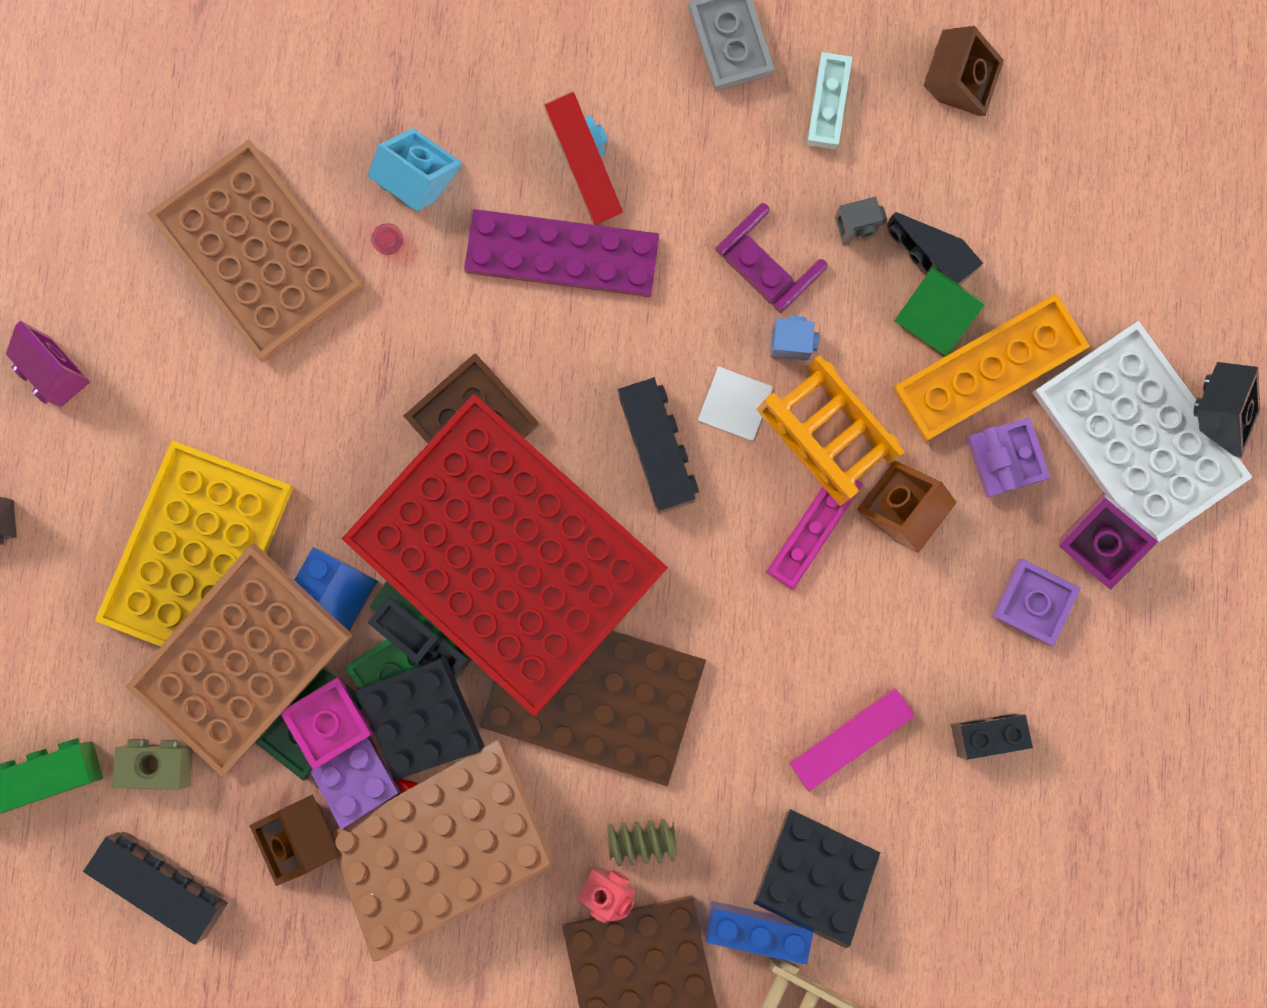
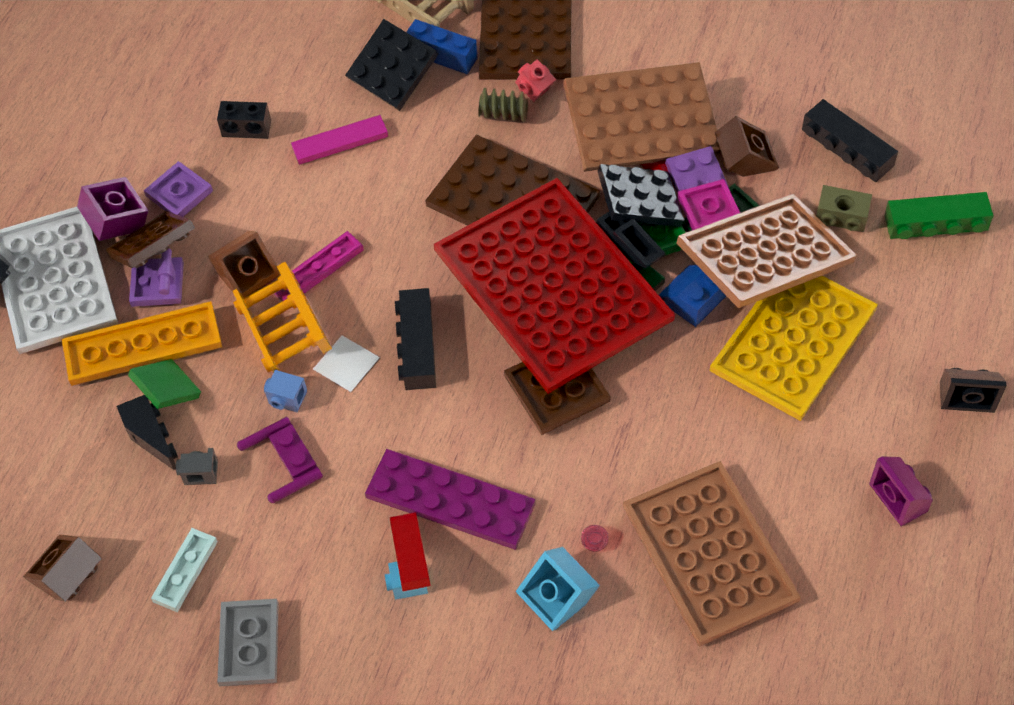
camera: 160 degrees left, 25 degrees down
none -> reddish brown plate [105,211,195,268]

